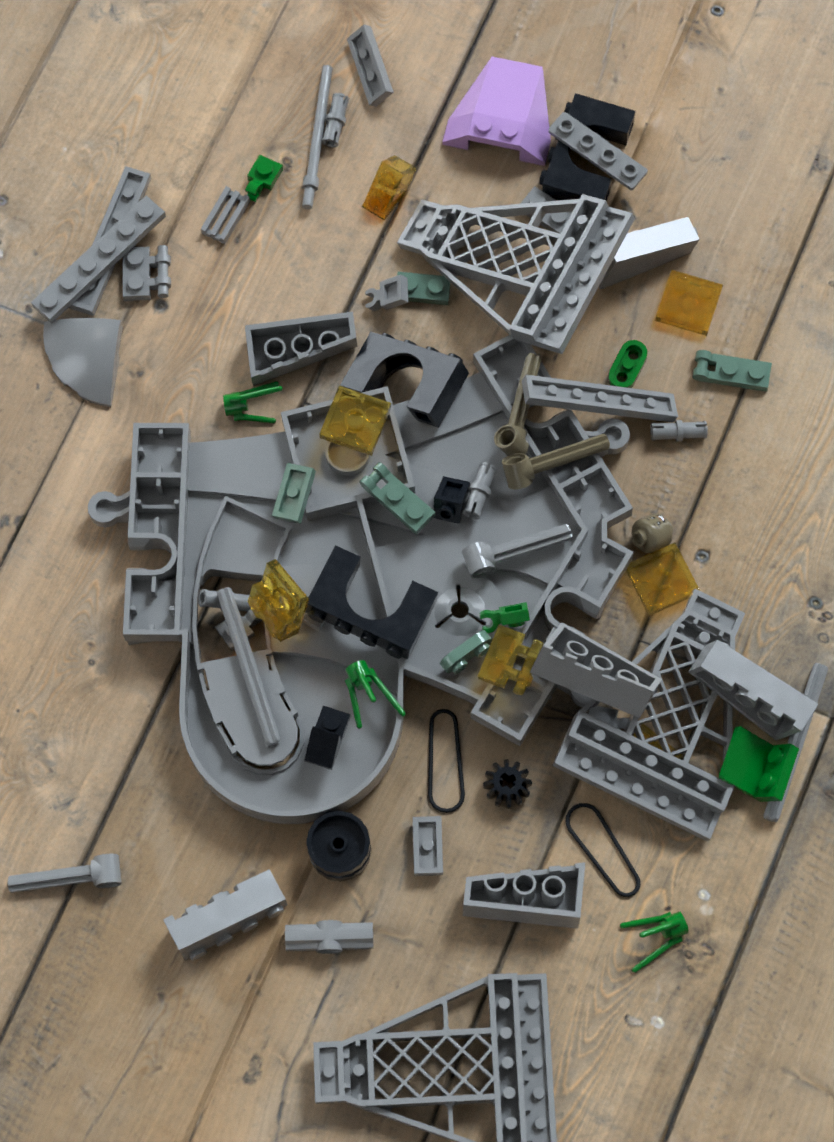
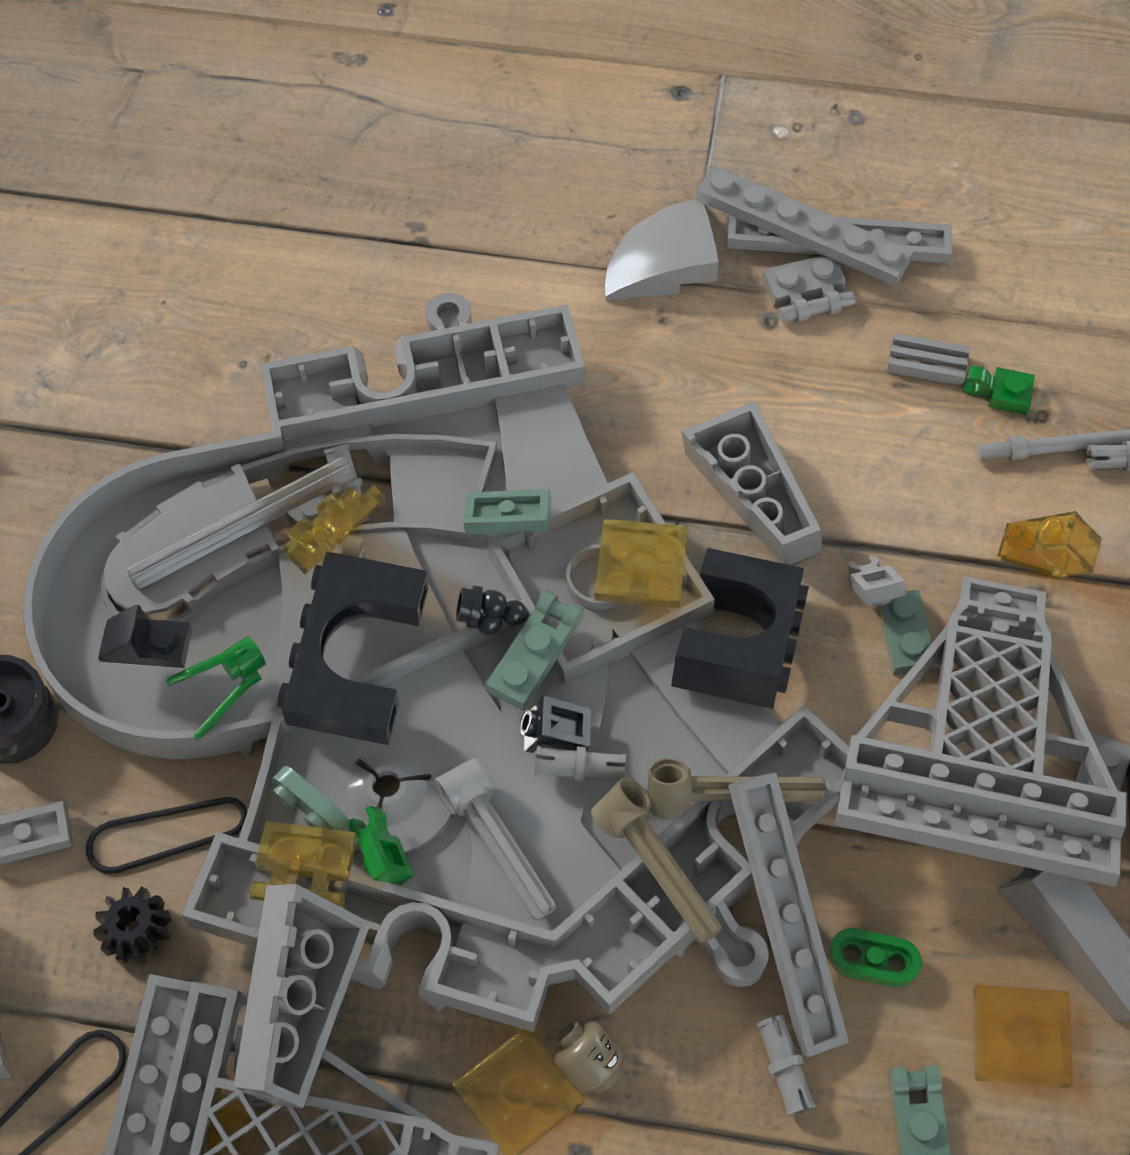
camera: 75 degrees right, 10 degrees down
green plant [223,381,283,423] -> none
none -> black piece [456,585,527,635]

